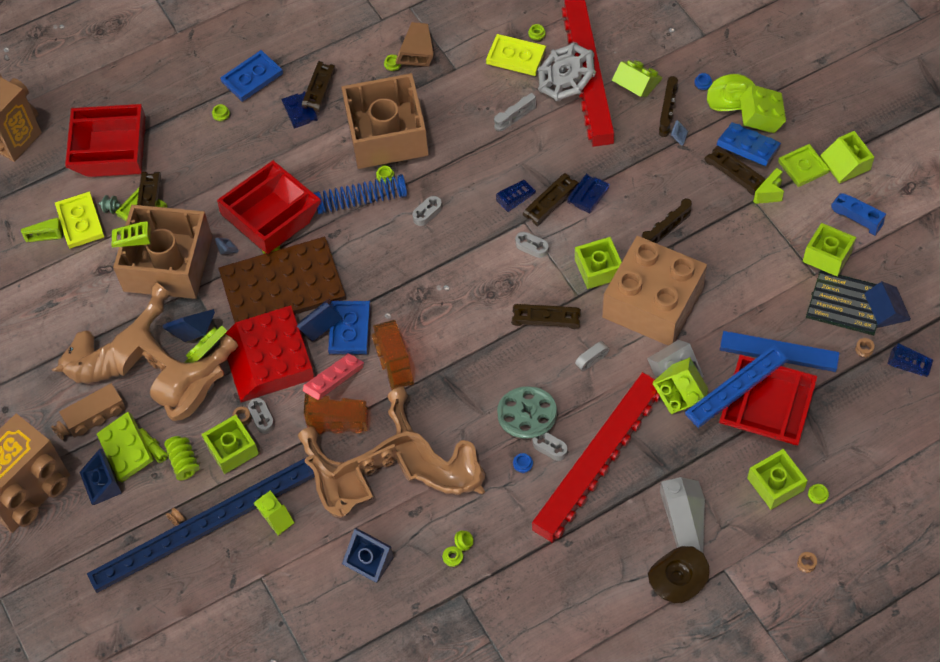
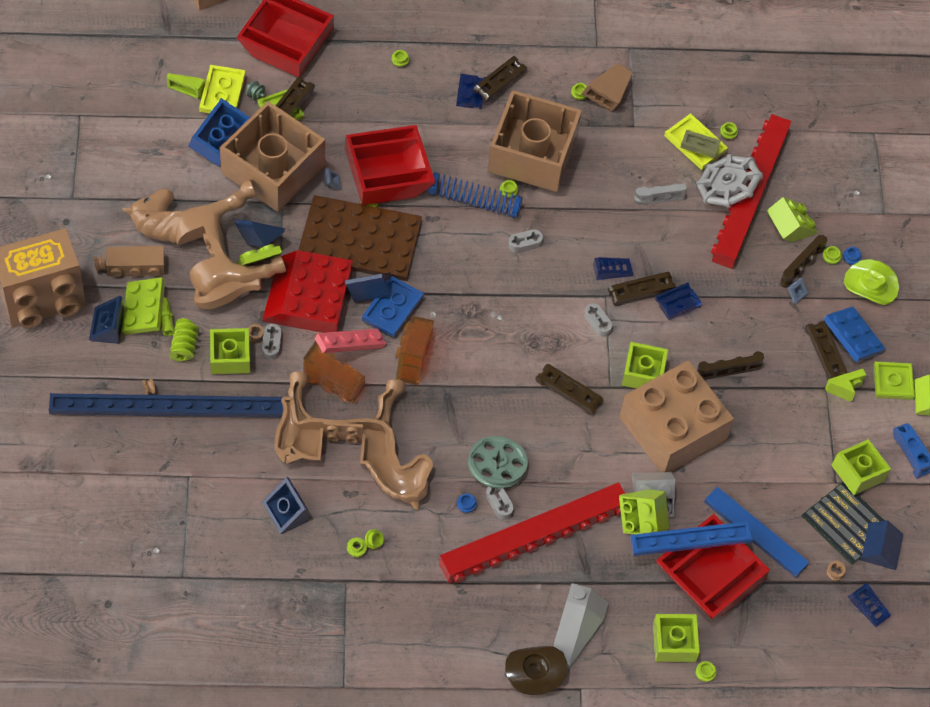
camera: 20 degrees right, 0 degrees up
lime slope [111,221,151,248] -> none
blue plate [220,50,283,102] -> none
lime slope [253,490,294,535] -> none
light grey beam [575,341,609,371] -> none
lime brick [740,84,786,133] -> none
none -> blue brick [188,98,250,167]
none -> olive plate [680,130,721,158]
none -> lime plate [823,246,841,264]

